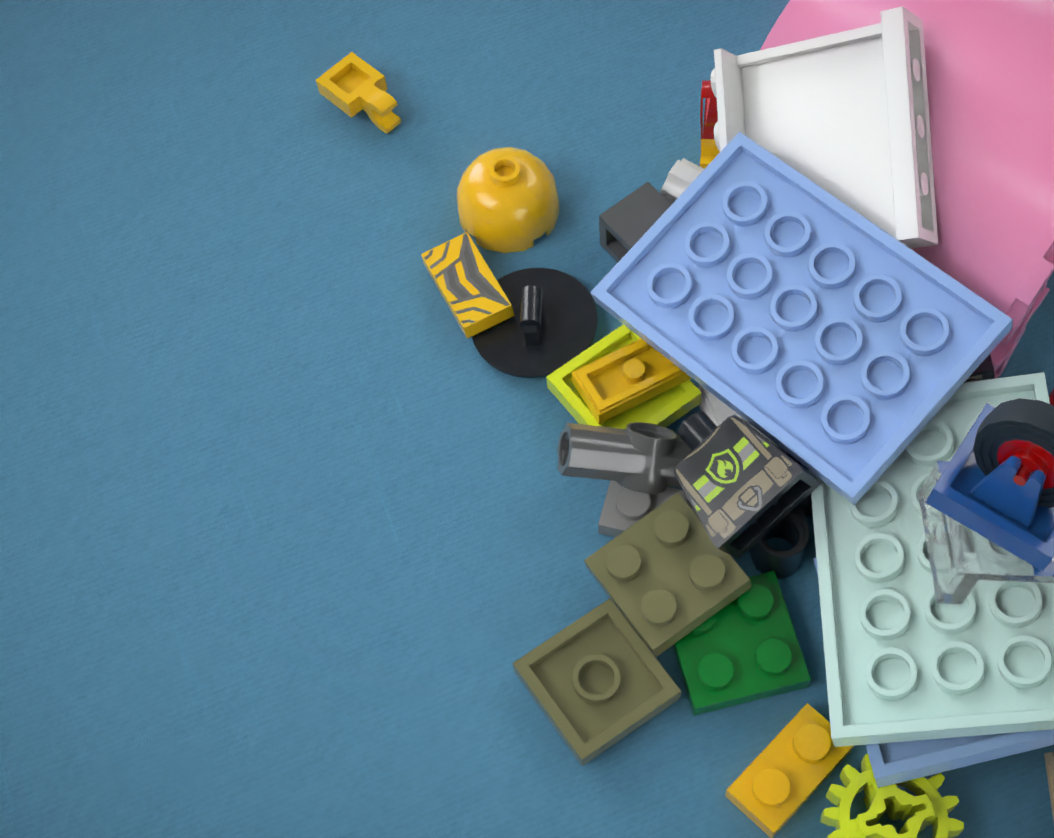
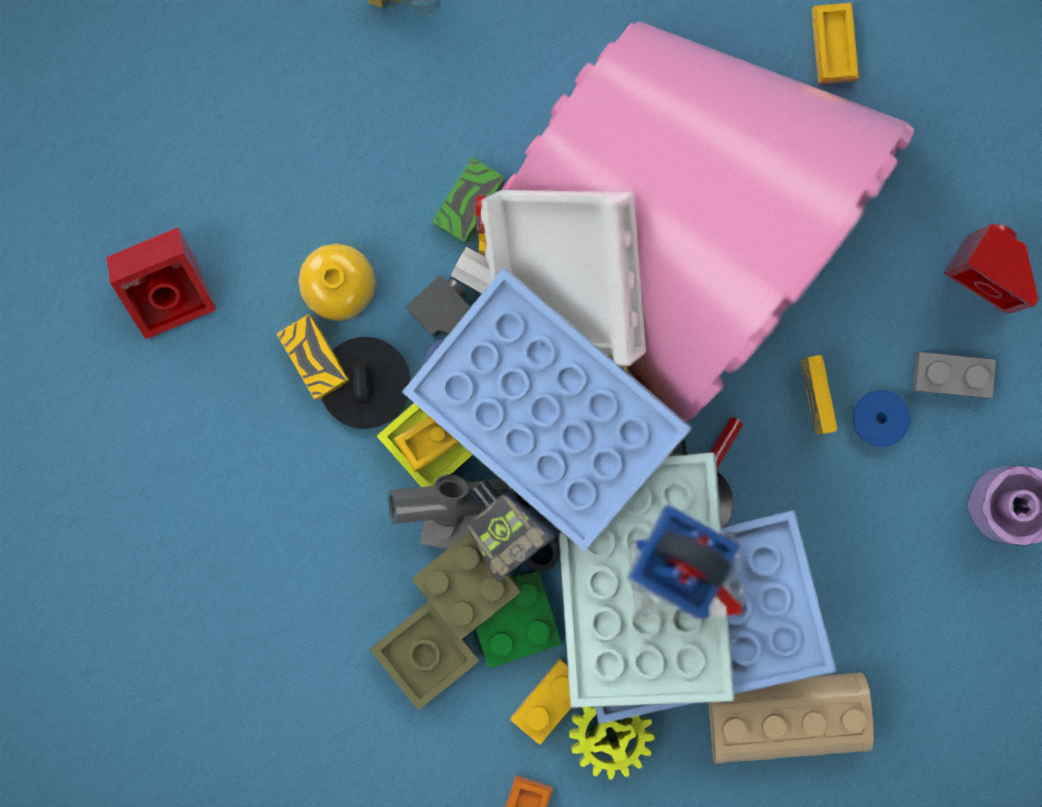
camera: 20 degrees left, 25 degrees up
yellow plate [316,52,402,134] -> none
none -> red slope [106,227,216,340]
none -> tile [432,157,505,244]

